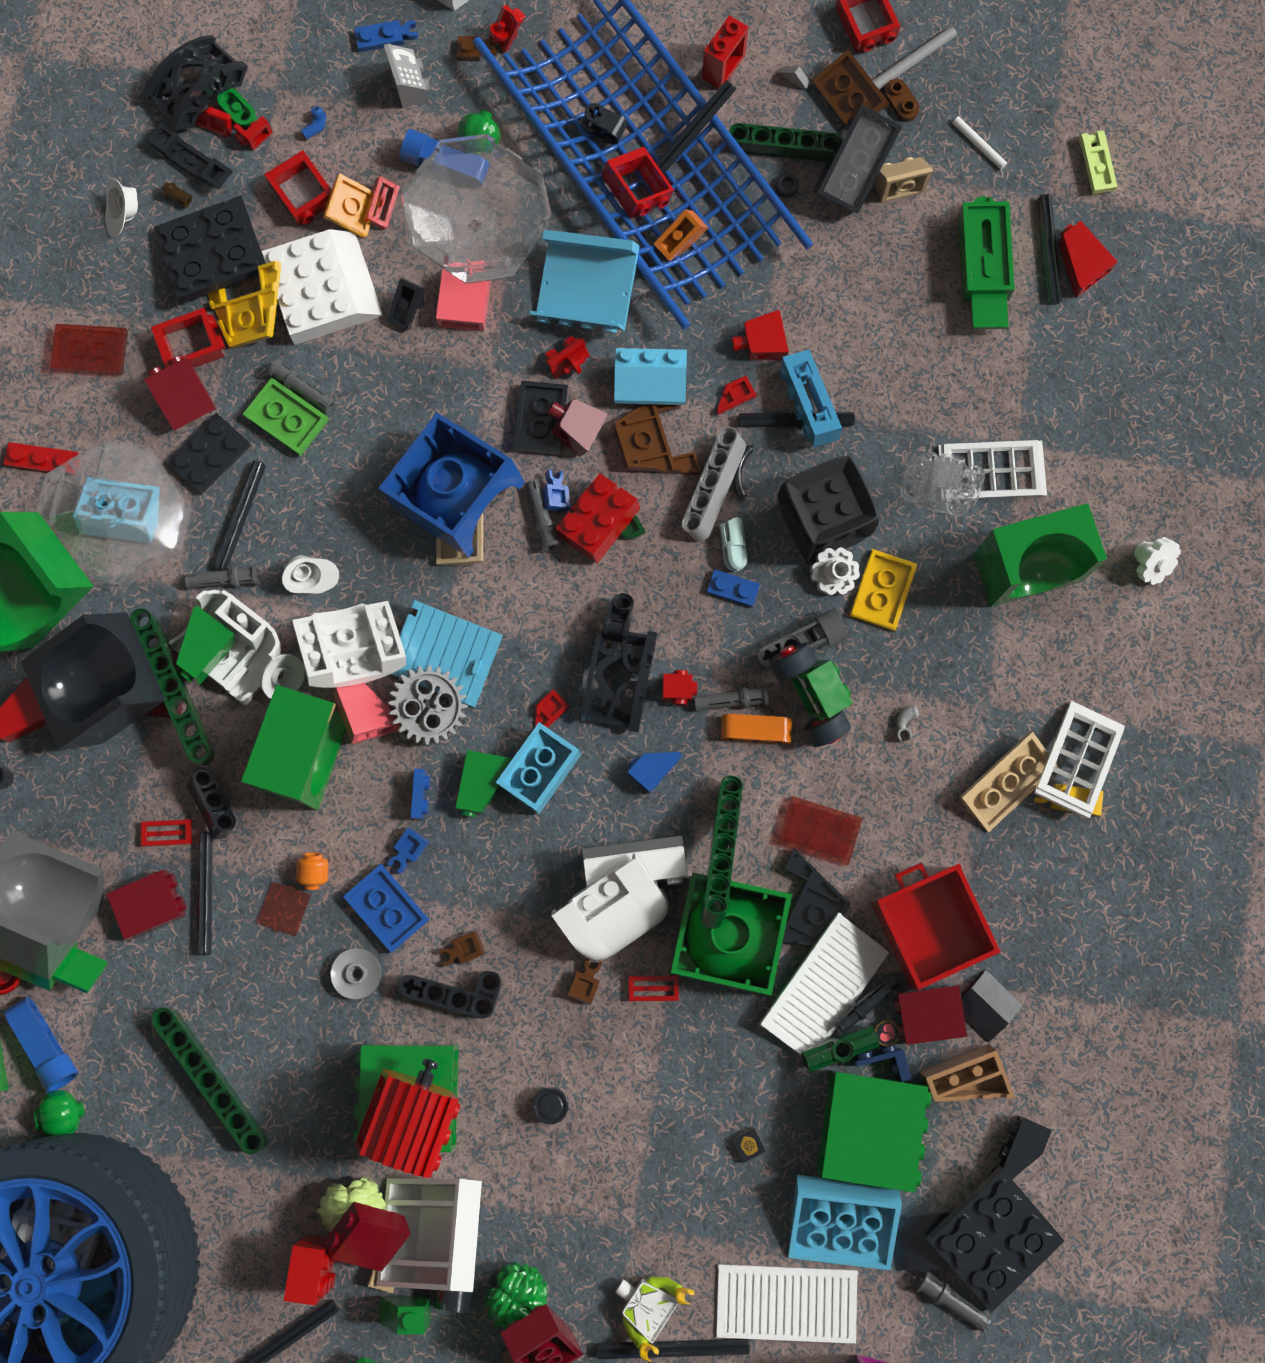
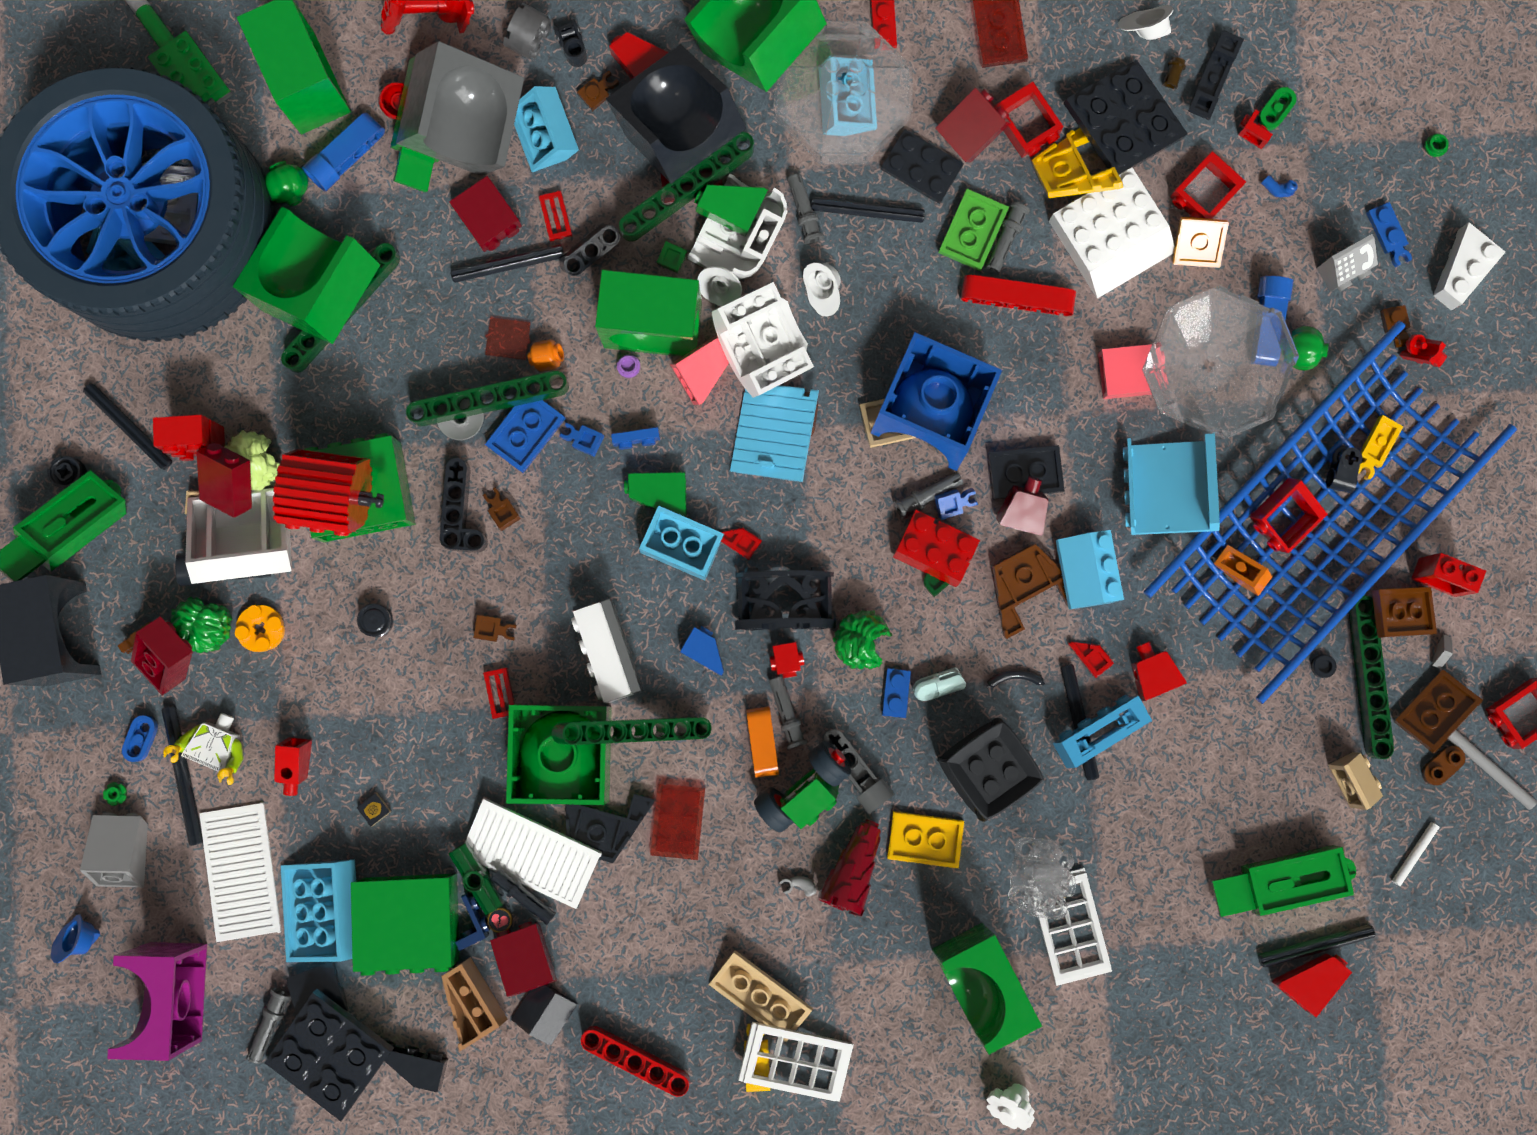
camera: 75 degrees right, 5 degrees up
black fence [142,35,248,129] -> none
red tile [195,107,232,137] -> none
tile [363,176,400,230] -> none
green slope [379,1296,432,1335] -> none
black slope [386,278,424,331] -> none
light grey gear [387,665,468,745] -> none
red hips [545,336,590,379] -> none
white piece [552,854,669,961] -> none
black piece [602,593,634,640] -> none
black axle [656,80,736,174] -> none
light grey beam [682,427,746,542] -> none
white plant [810,547,860,596] -> none
clear brick [813,104,902,214] -> none
red container [871,862,1001,990] -> none
yellowish green plate [1079,130,1117,195] -> none
none -> green piece [233,207,380,344]
none -> light orange plate [235,605,285,652]
none -> red torso [274,737,312,796]
none -> dark green beam [406,371,569,426]
none -> medium azure slope [514,86,579,172]
none -> reddish brown plate [577,71,619,112]
none -> red beam [581,1026,690,1097]
none -> medium lavender plate [617,355,640,378]
none -> green plate [657,242,687,273]
none -> dark red cone [817,819,881,917]
none -> green hair [833,610,892,670]
none -> red beam [961,275,1076,316]
none -> yellow plate [1358,415,1403,480]
none -> reddish brown plate [1372,587,1437,638]

